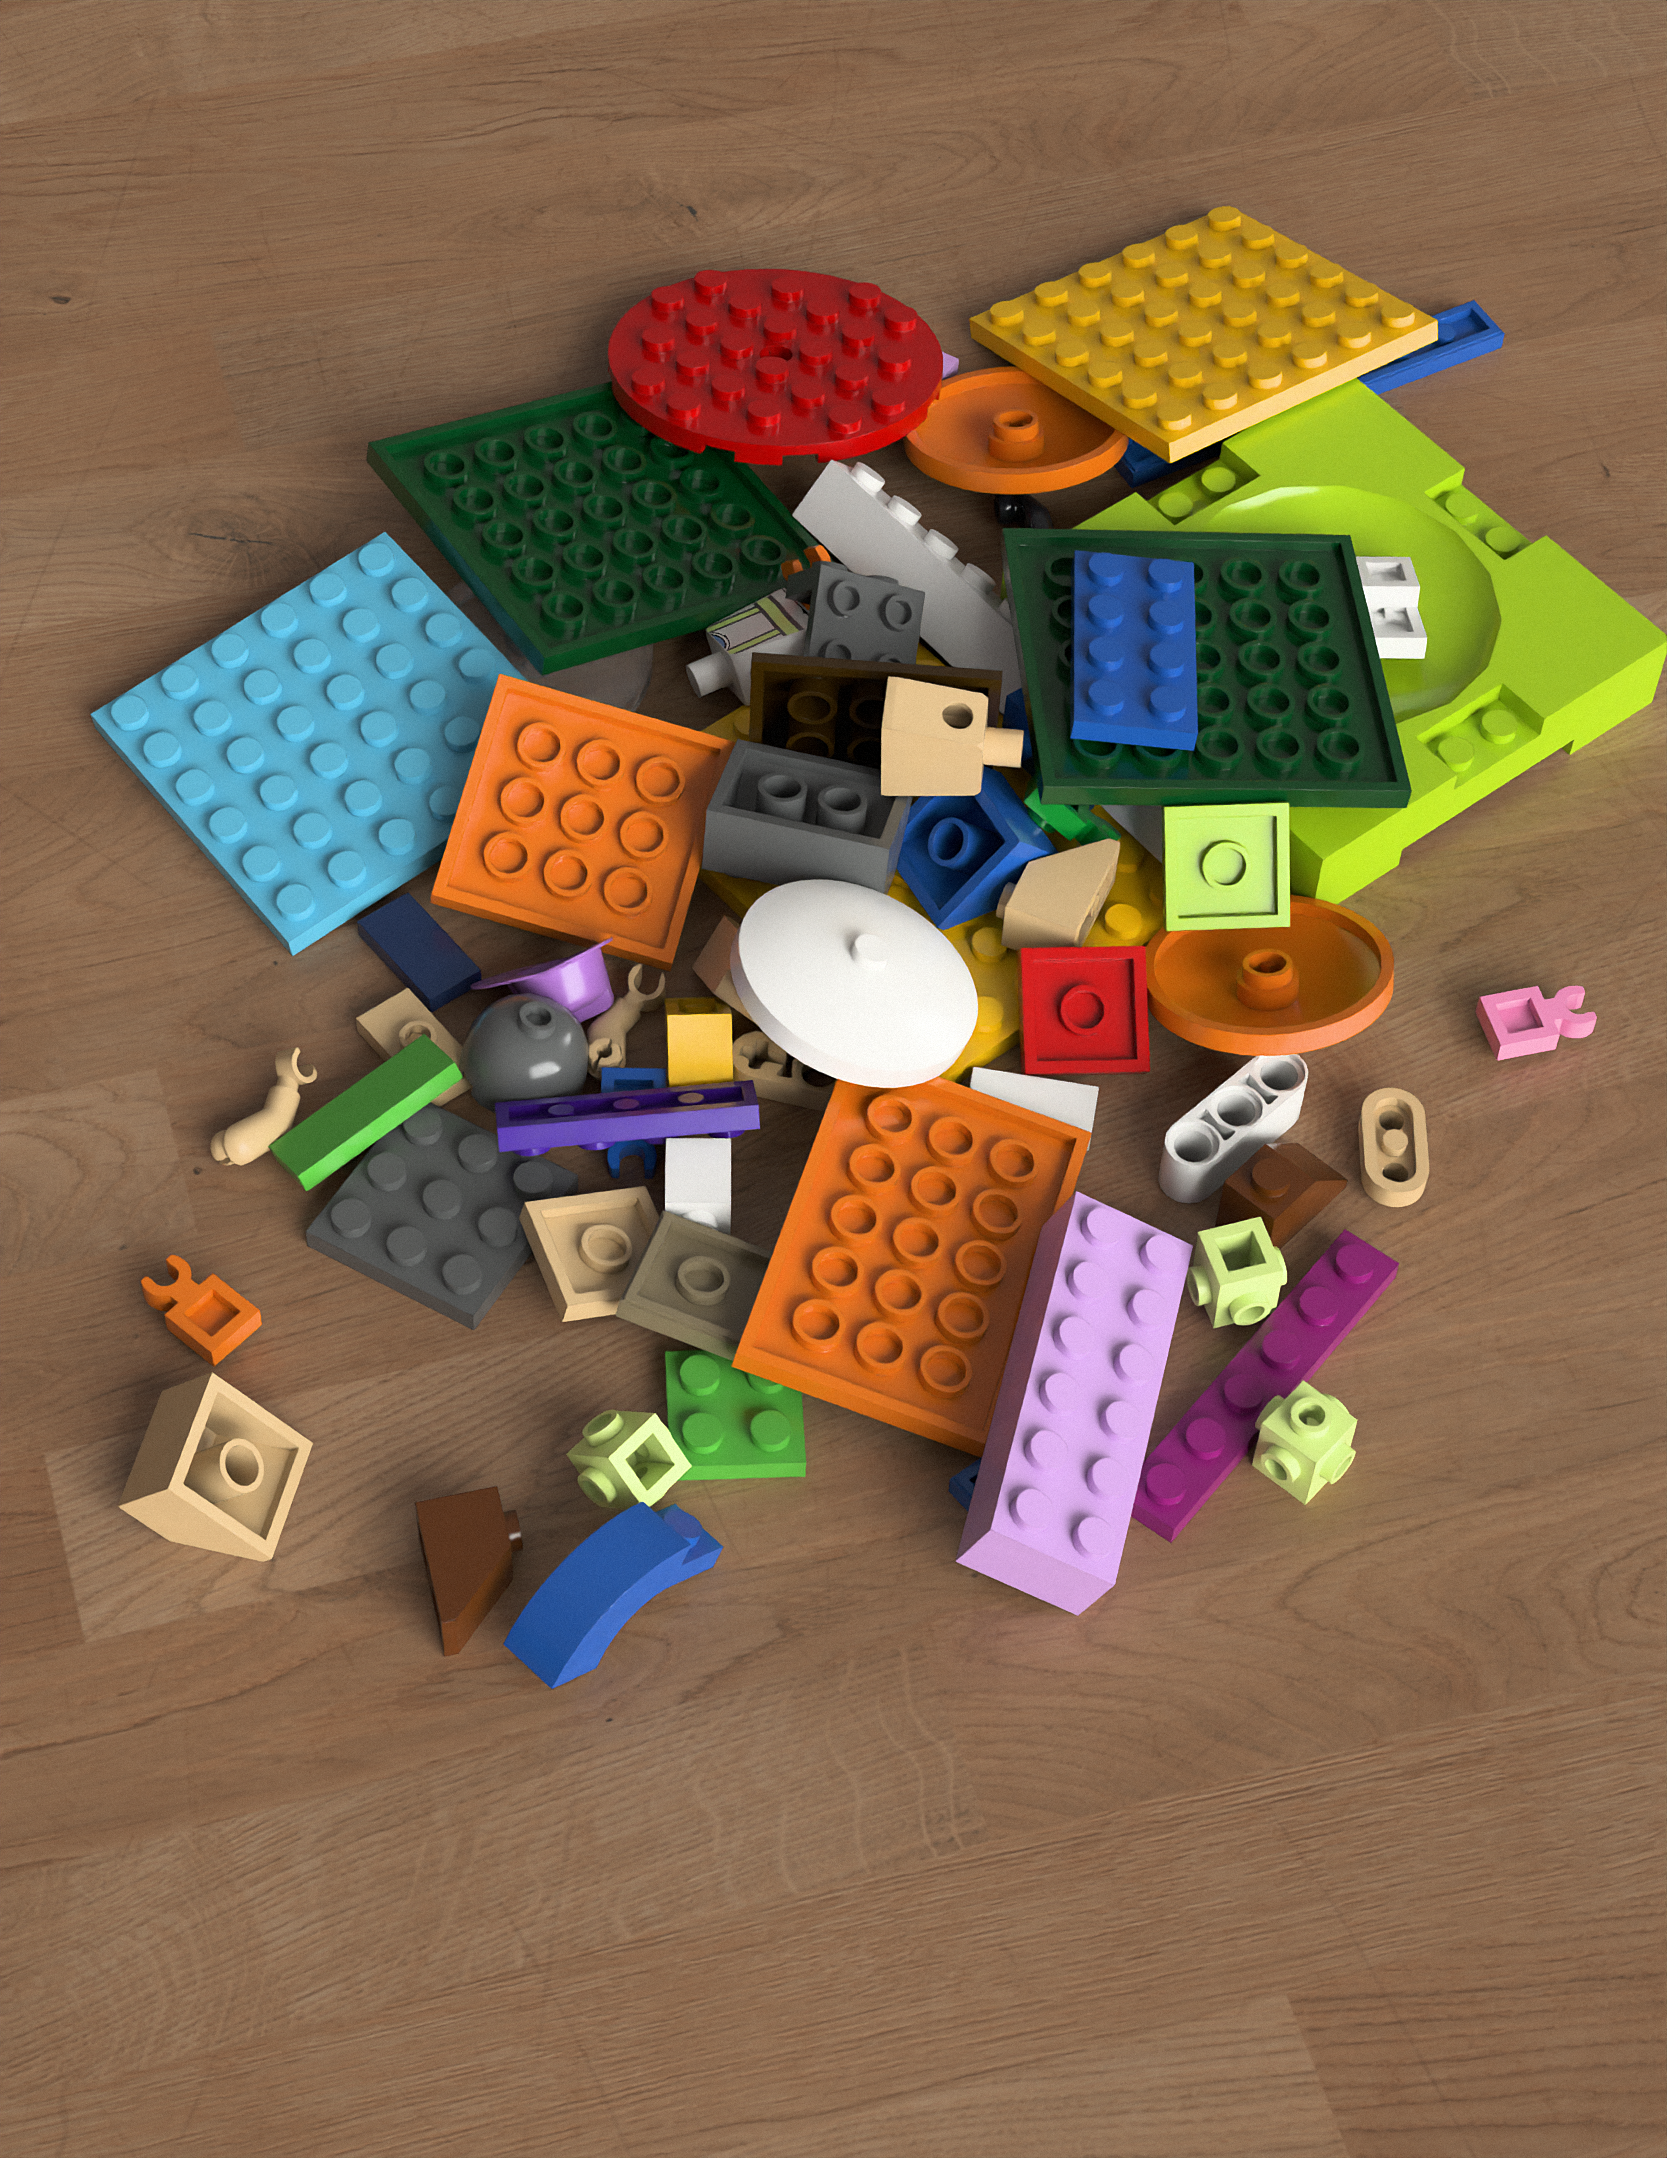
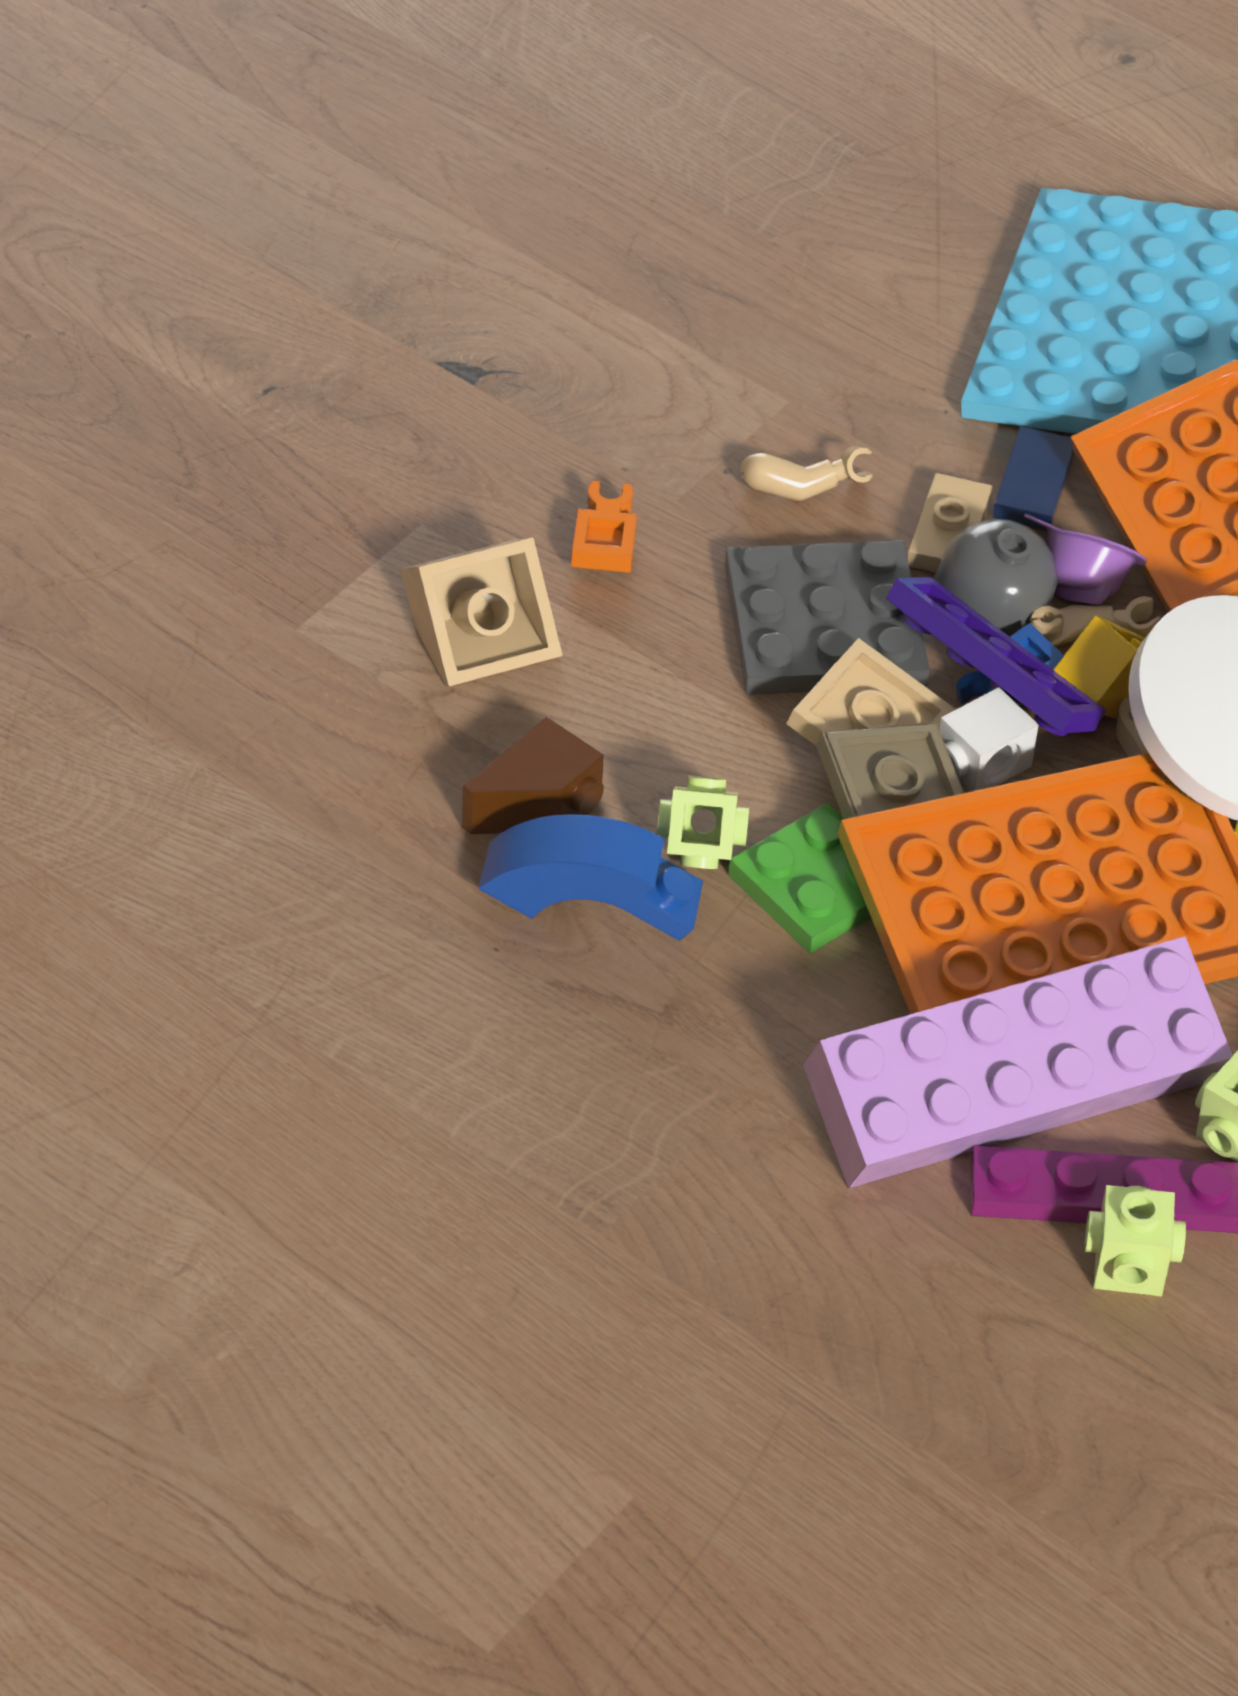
camera: 55 degrees right, 5 degrees down
bright green tile [268,1034,463,1192] -> none

